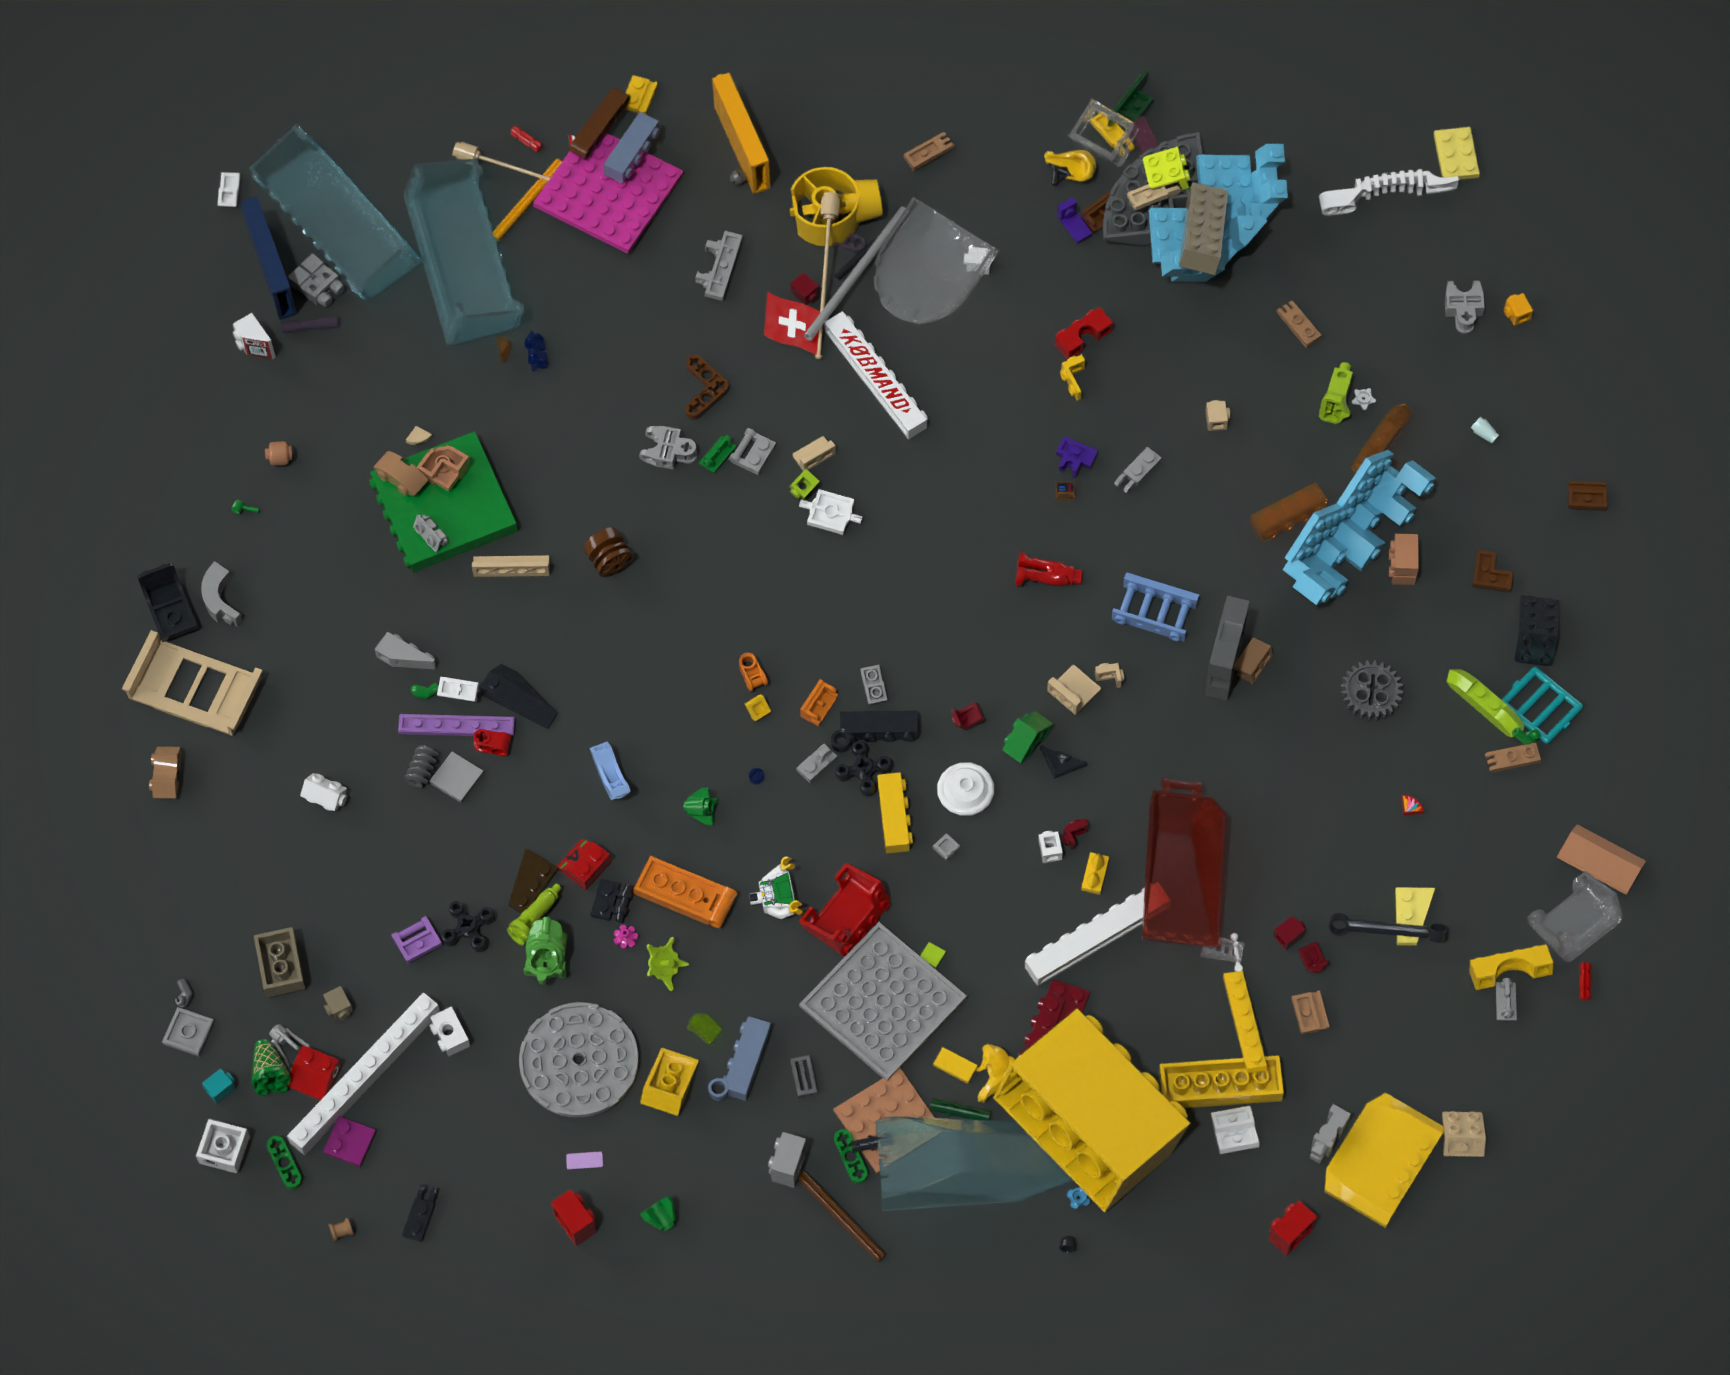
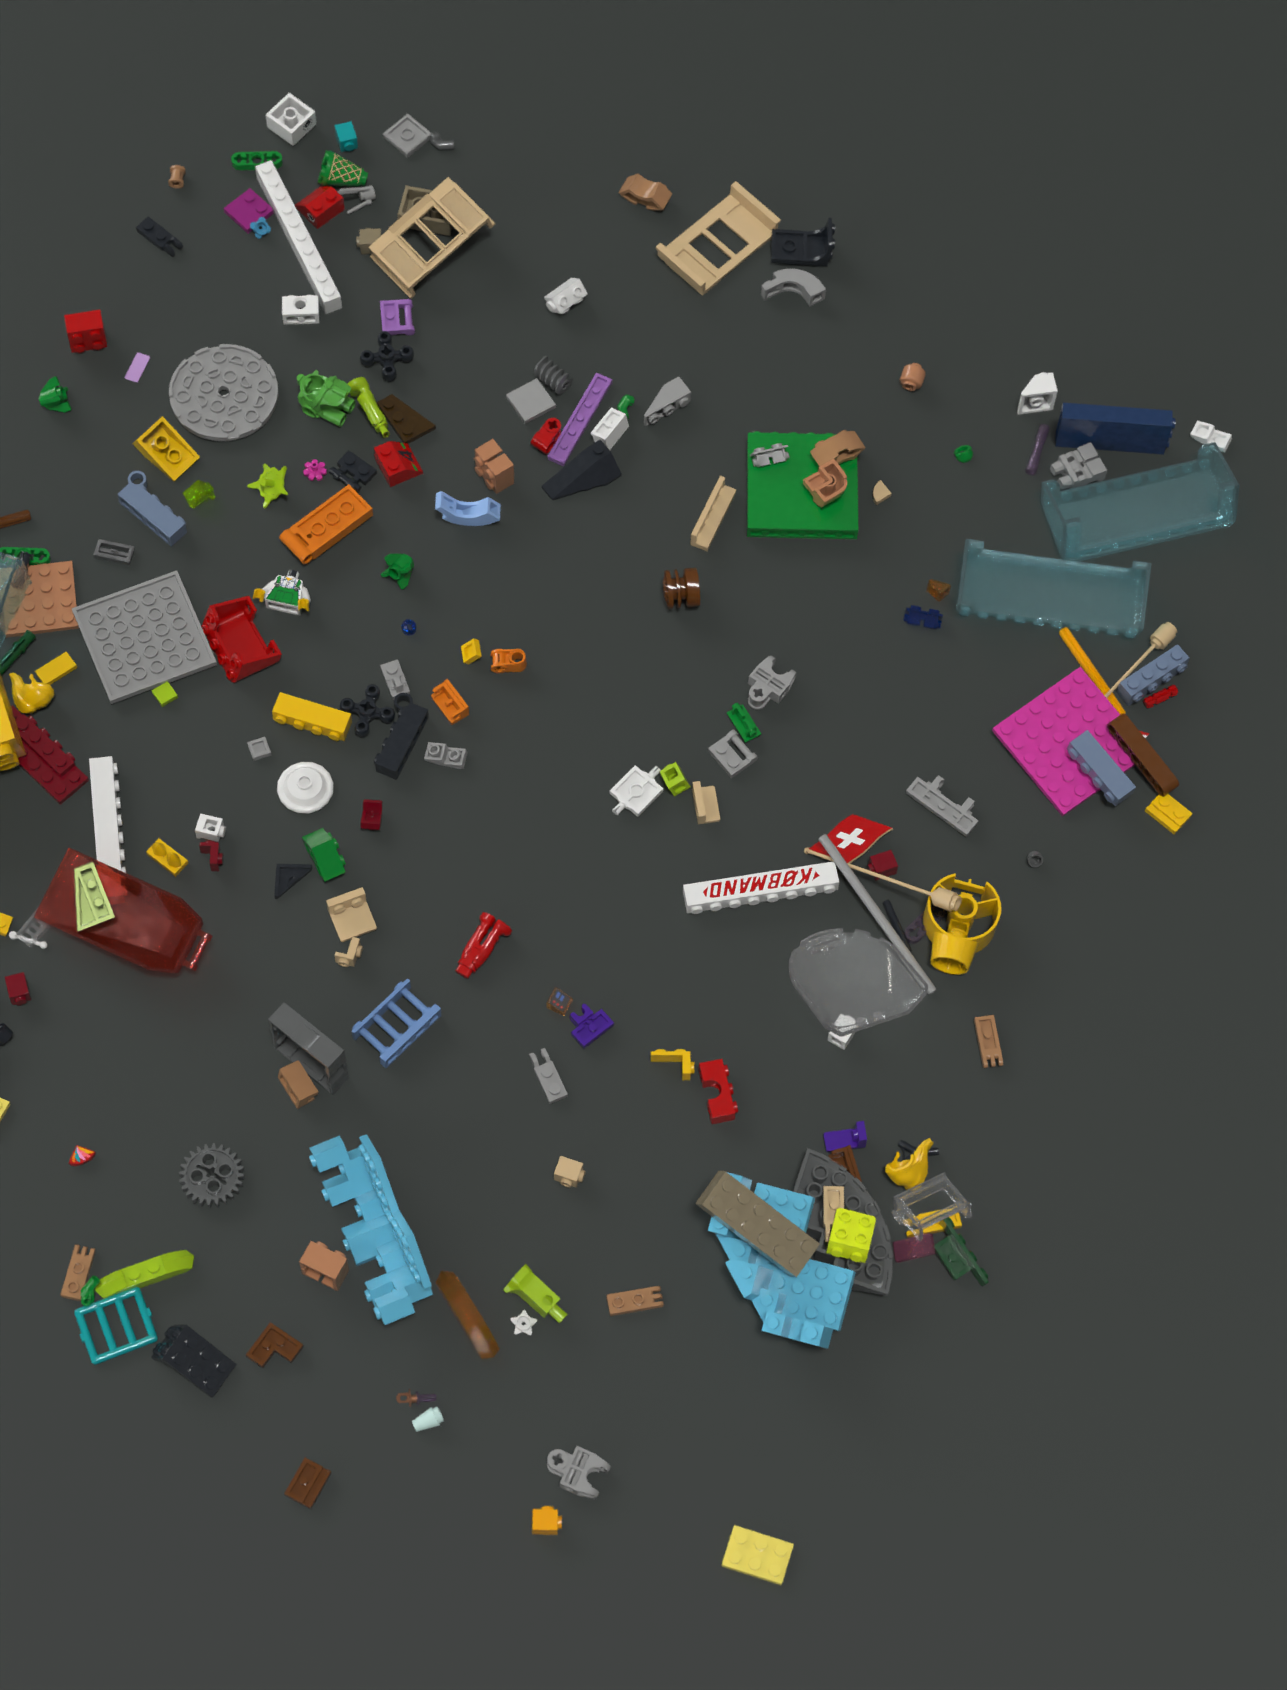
camera: 110 degrees right, 0 degrees up
green hand [232,500,259,514] -> none
reddish brown beam [685,354,729,420] -> none
light orange brick [712,73,770,194] -> none
light grey brick [768,1132,807,1188] -> none
clear orange brick [1250,482,1328,541] -> none
white piece [1319,169,1459,215] -> none
none -> yellowish green wedge [74,861,115,931]
none -> dark azure plate [250,217,271,238]
none -> tan piece [369,177,495,299]
none -> piece [396,1388,437,1407]
none -> nougat piece [474,439,514,494]
none -> green piece [954,445,973,463]
none -> sand blue brick [1116,644,1189,706]

